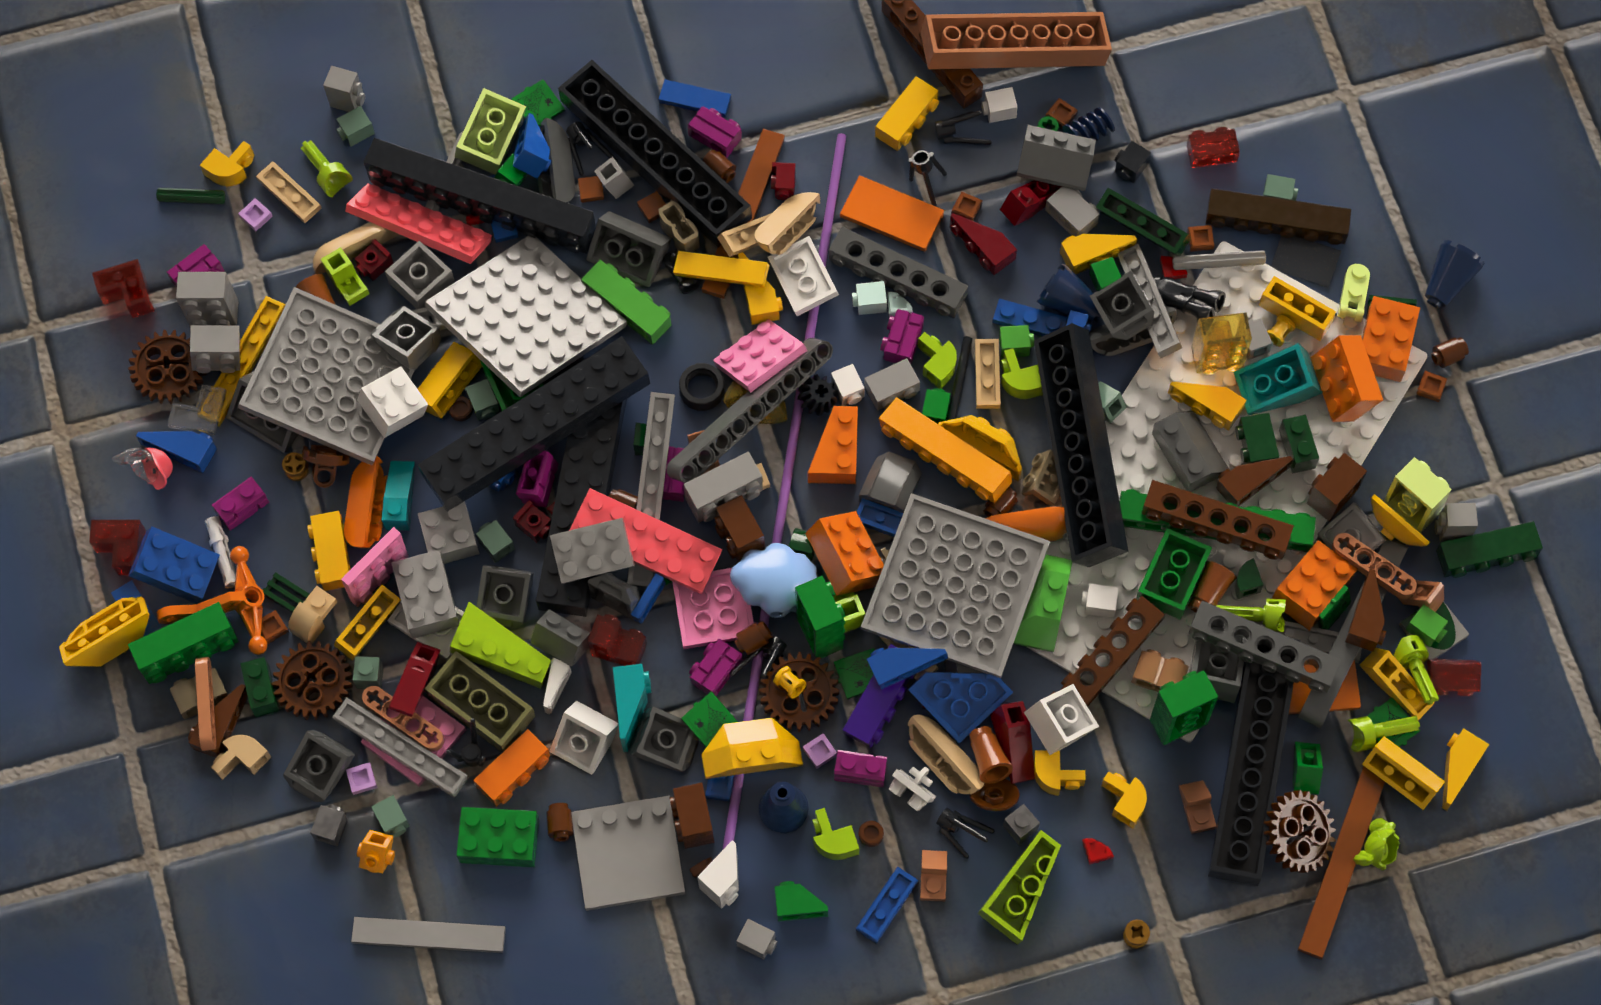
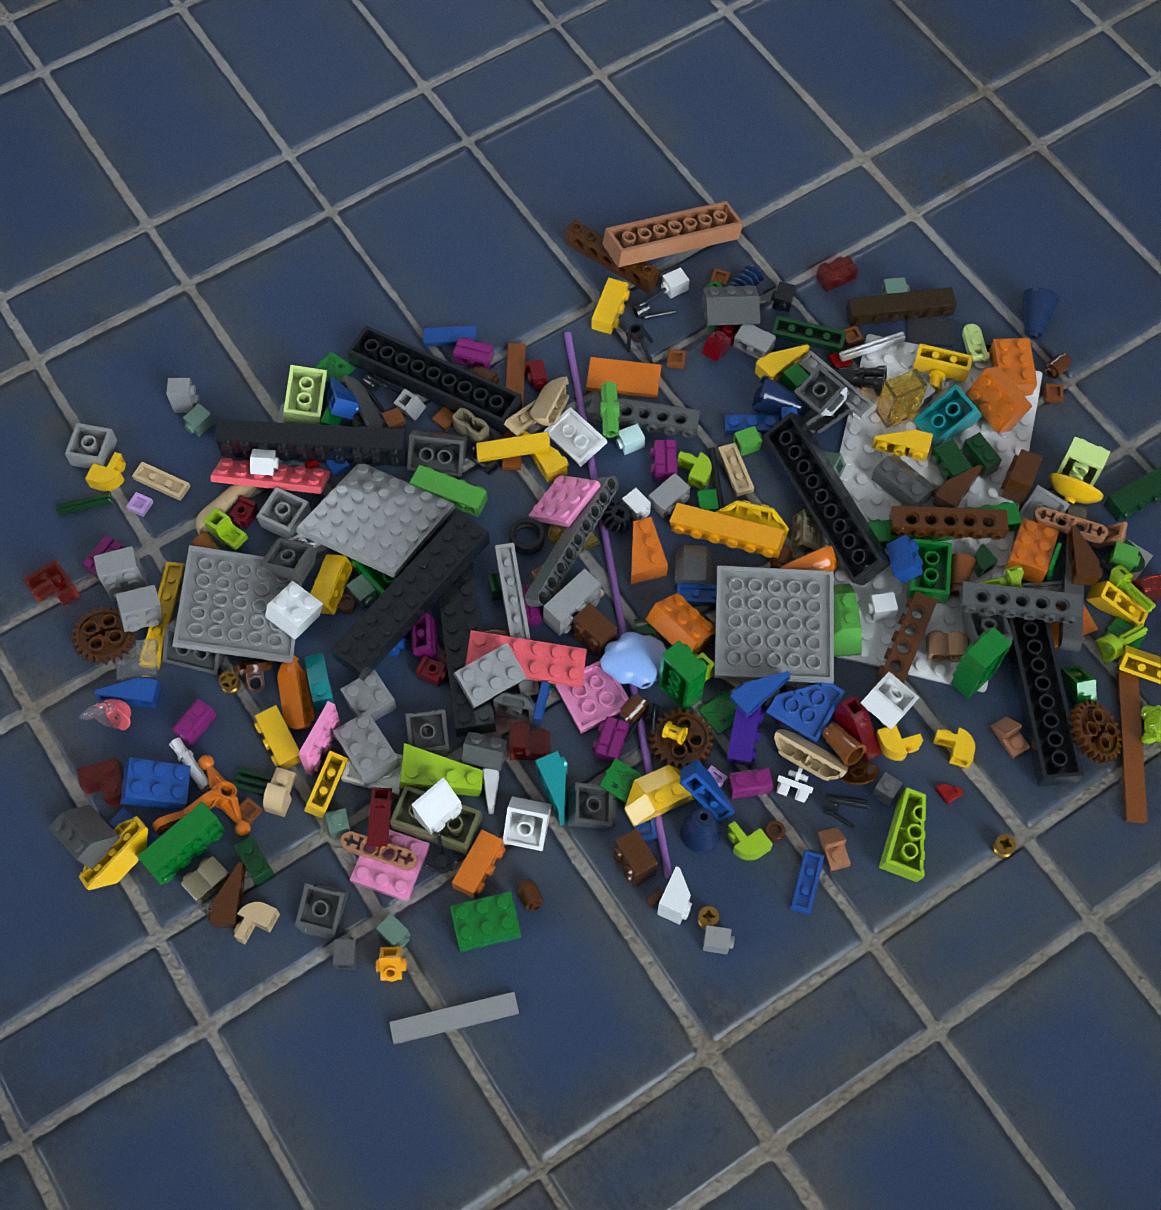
camera: 20 degrees left, 5 degrees down
nougat beam [195,657,216,751] -> none
reddish brown gear [272,641,353,720] -> none
lime piece [301,140,353,197] -> none
light grey tile [332,697,469,798] -> none
lavender plate [346,762,377,795] -> none
sand green brick [476,520,515,563] -> none
light grey plate [571,795,685,911] -> none
green slope [775,881,828,922] -> none
light aqua tile [887,292,913,317] -> none
dark red slope [949,213,1017,275] -> none
lime brick [1000,348,1043,399] -> none
light grey brick [1435,503,1478,542] -> none
none -> dark grey slope [48,805,120,869]
none -> light grey brick [65,423,117,469]
none -> white brick [250,449,279,475]
none -> white slope [411,778,462,835]
none -> bright green piece [600,381,619,438]
none -> blue slope [680,759,735,823]
none -> pearl gold wheel [697,906,719,930]
none -> blue brick [886,535,923,583]

